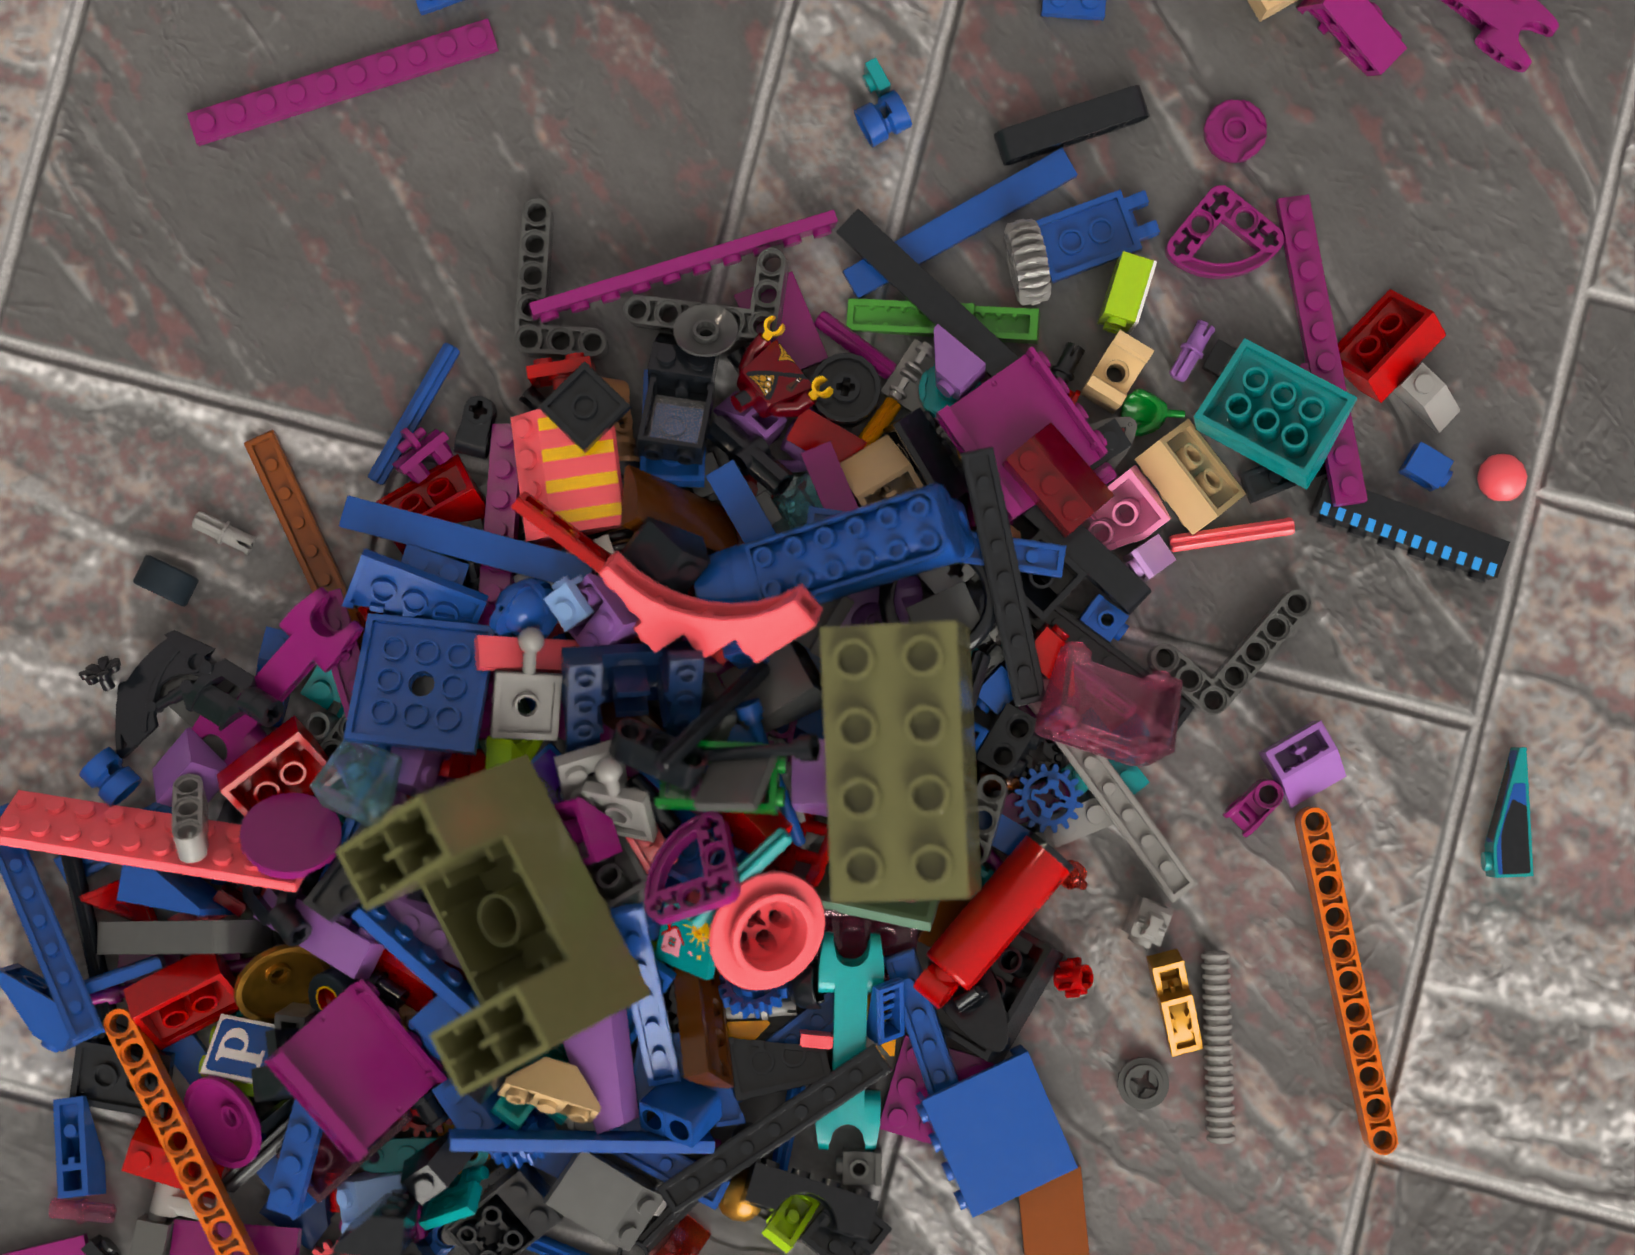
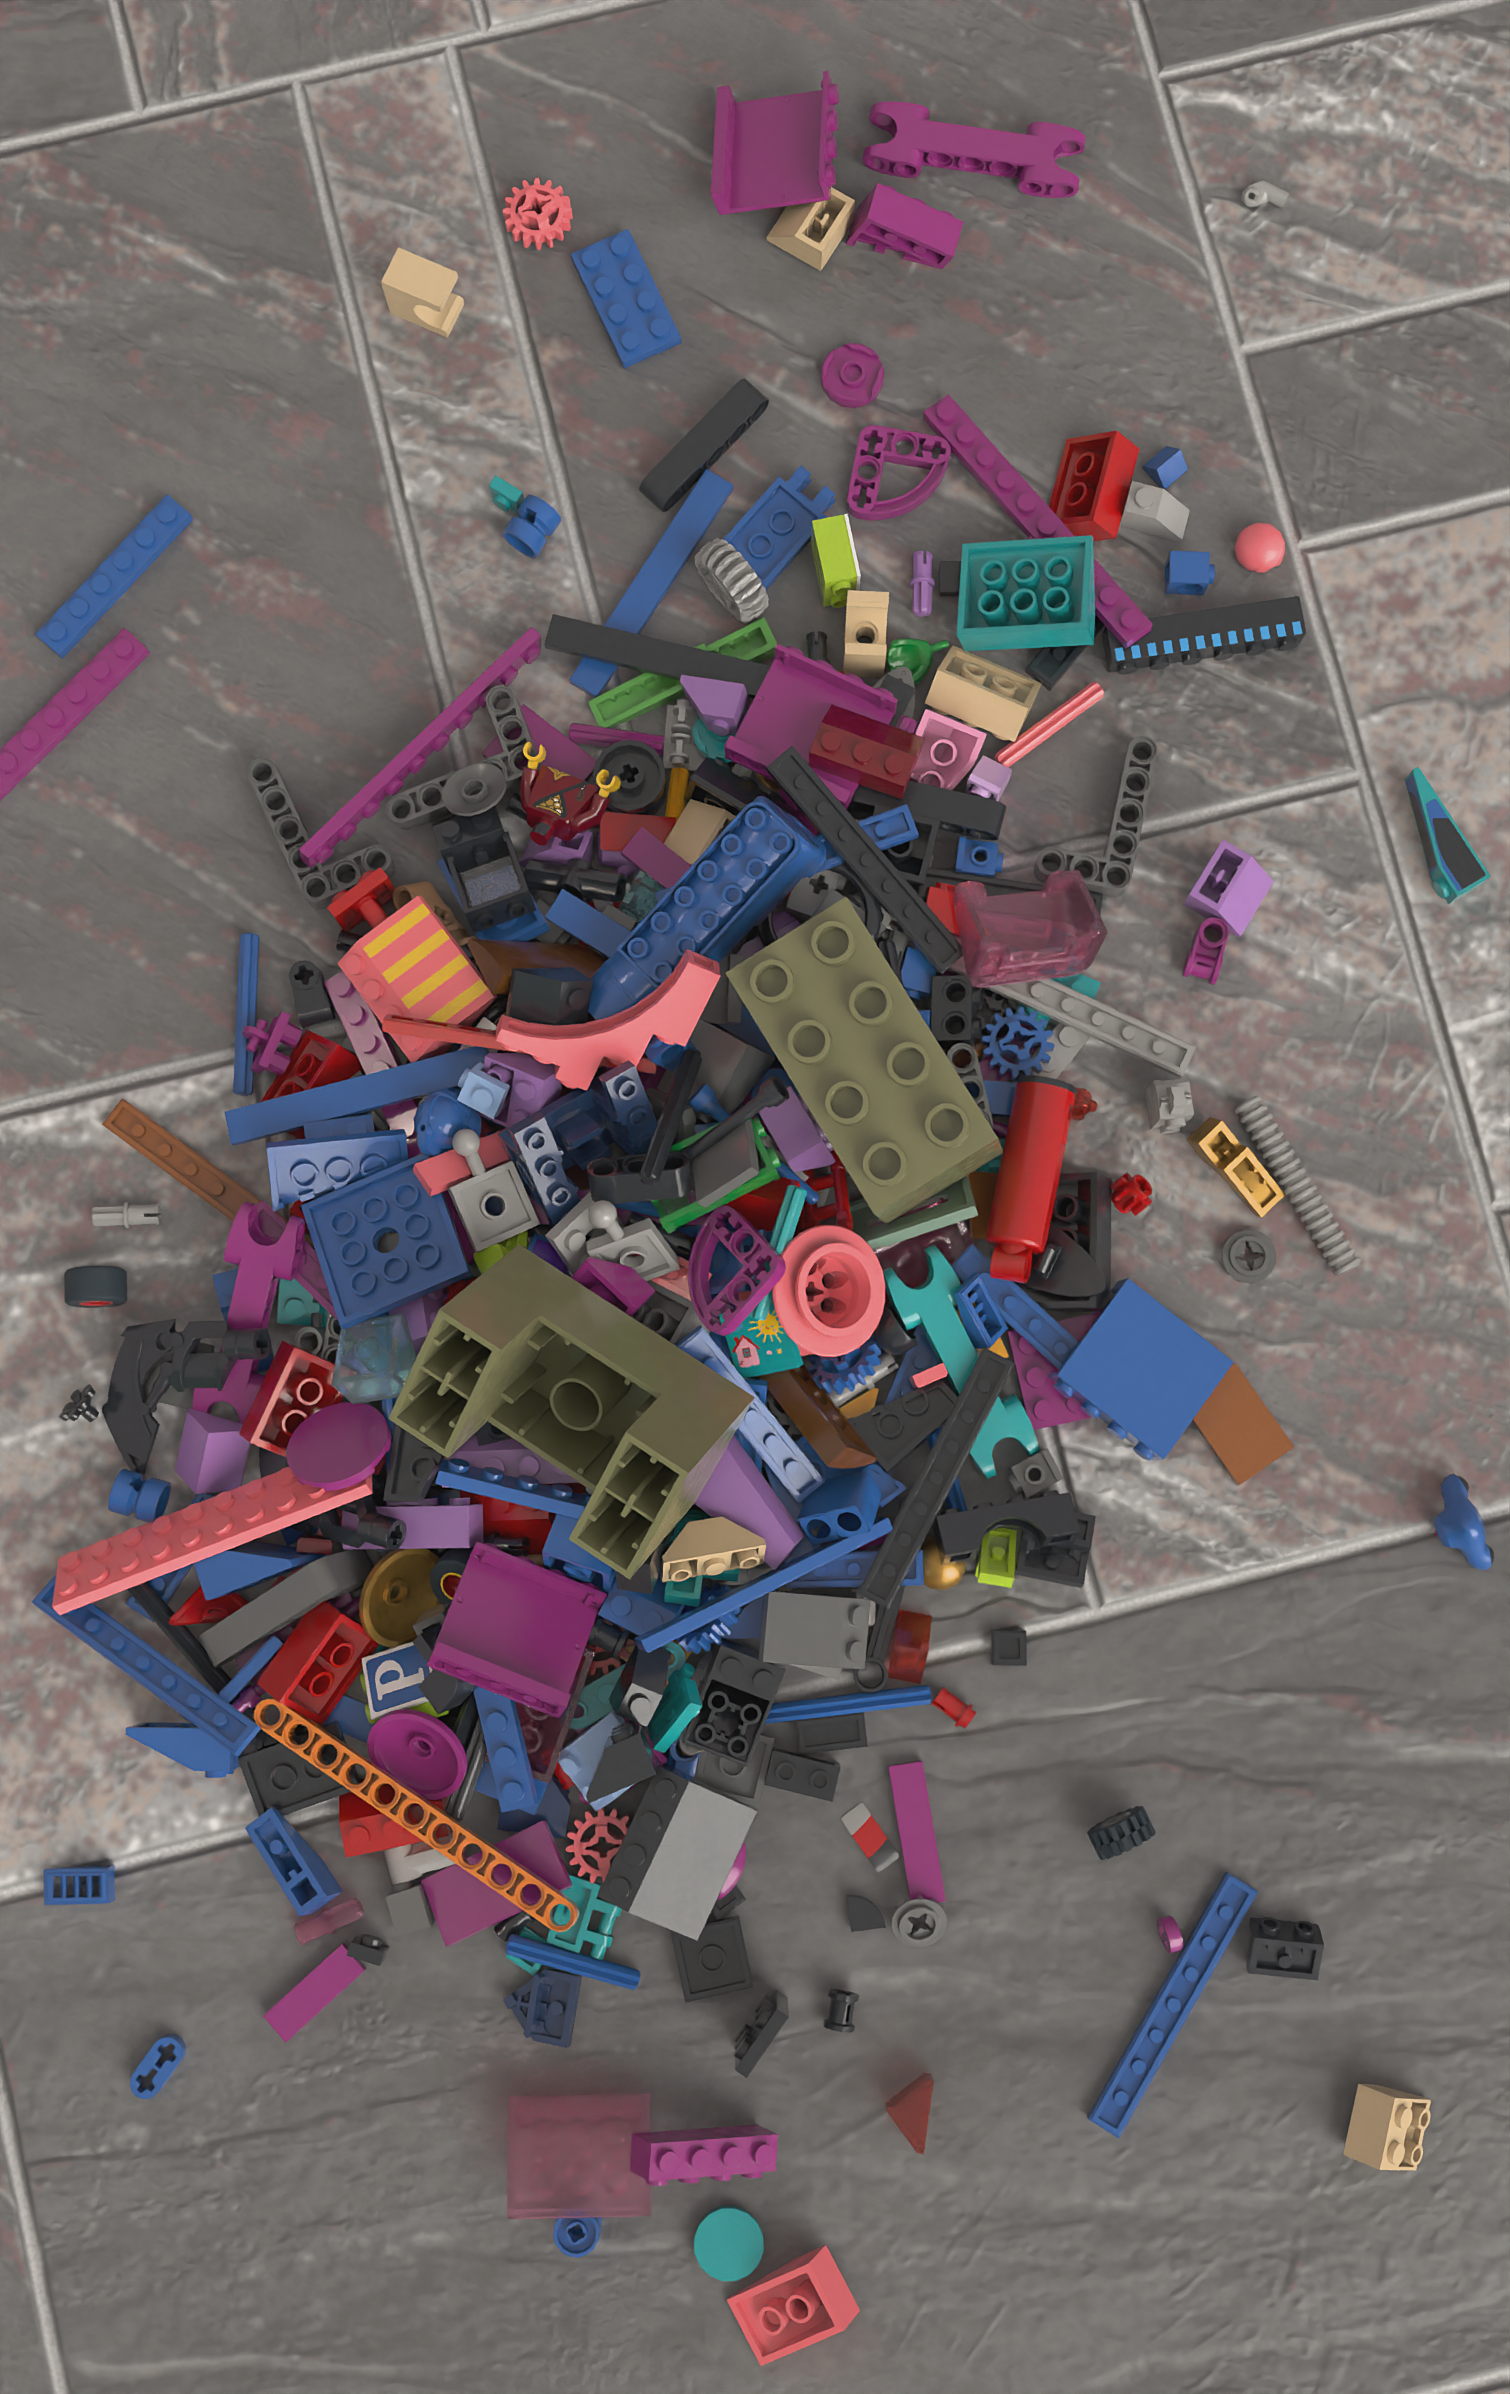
camera: 25 degrees left, 5 degrees down
light grey beam [172,774,208,863] -> none
black plate [538,361,631,453] -> none
orange beam [1295,807,1398,1155] -> none
none -> blue slope [1142,446,1188,489]

